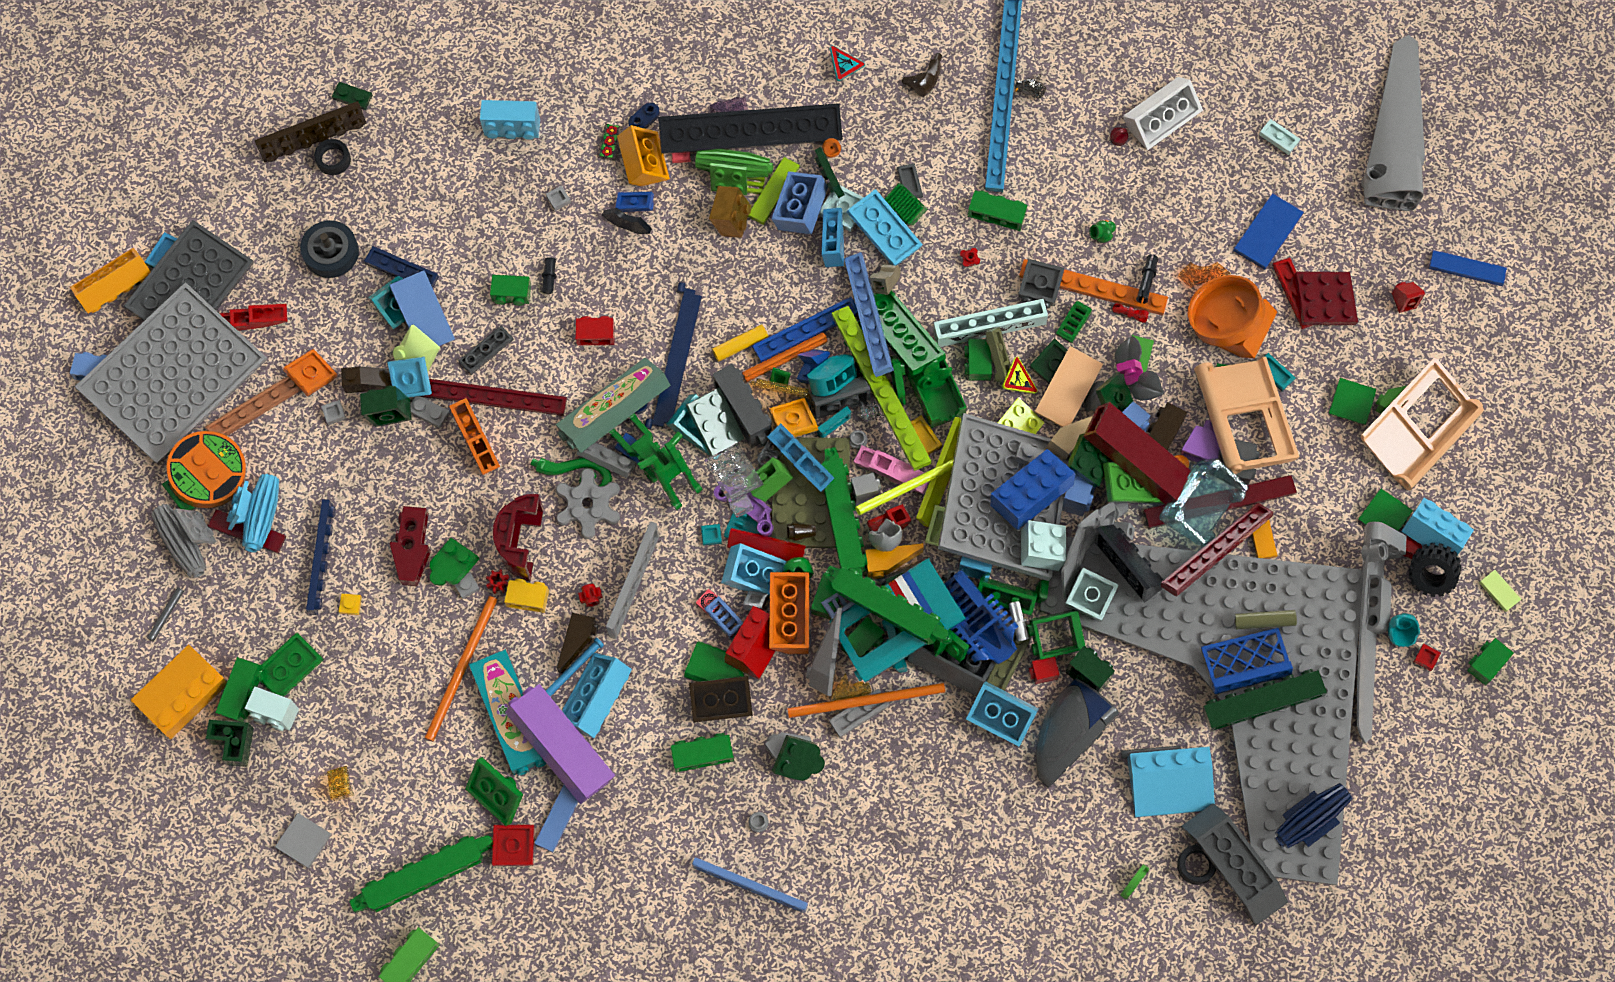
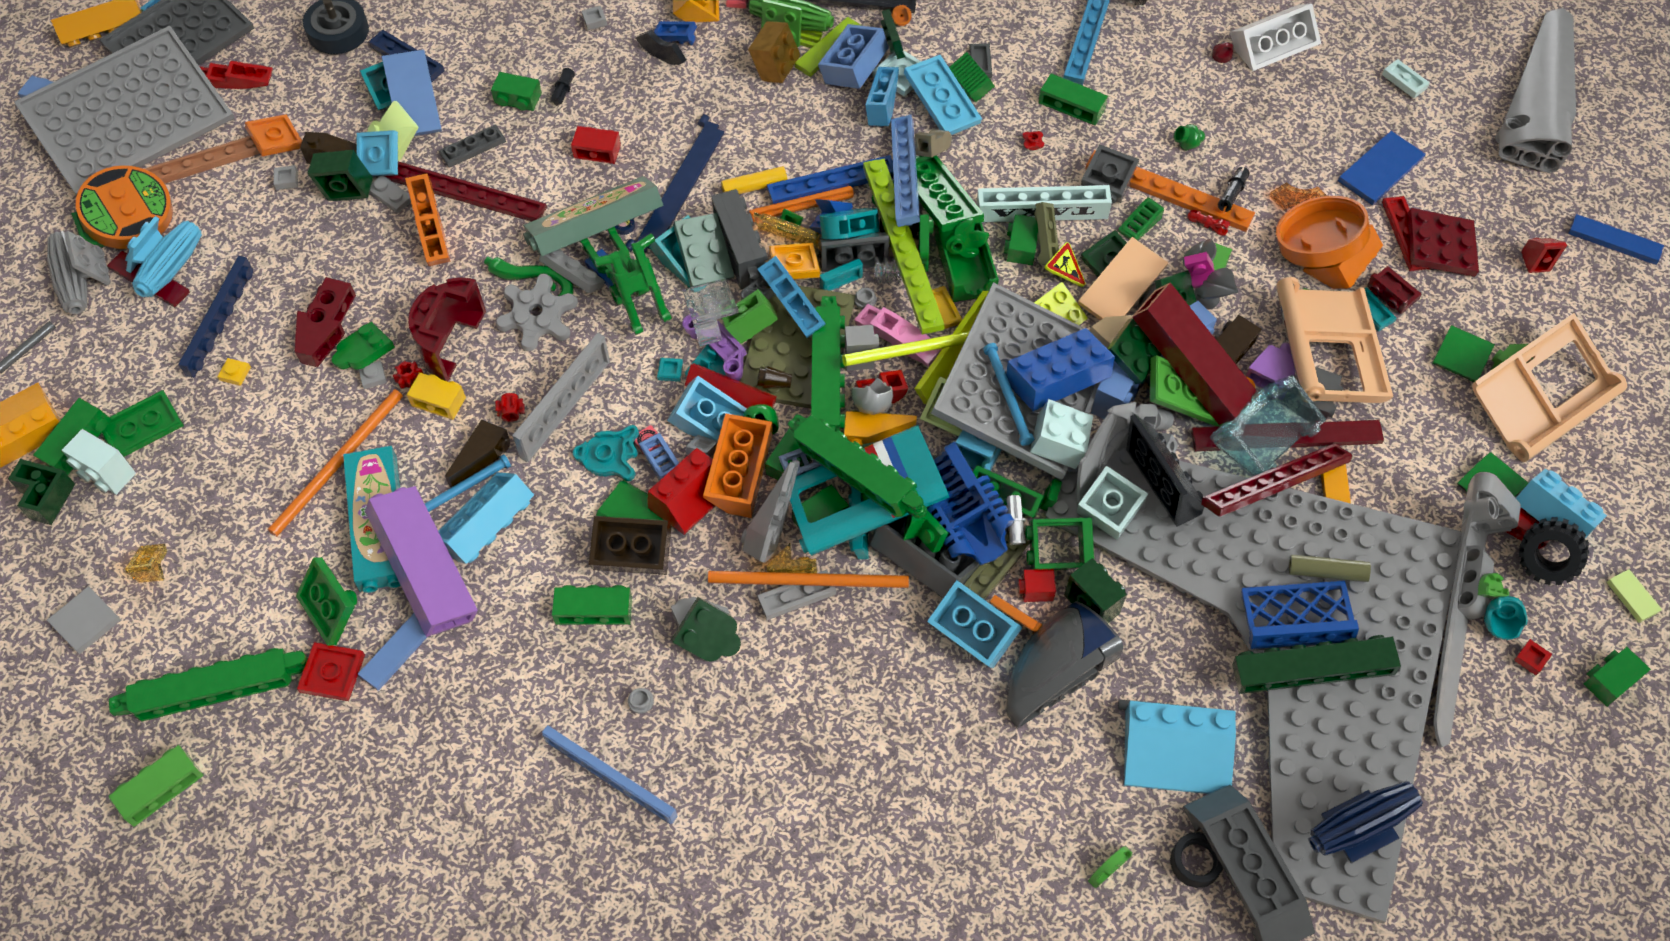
camera: 10 degrees right, 10 degrees down
none -> teal tile [573,425,639,481]
none -> dark azure bar [983,343,1035,446]
none -> orange tile [990,594,1042,632]
none -> dark red bracket [1367,266,1422,314]
none -> bright green tile [1478,573,1510,599]

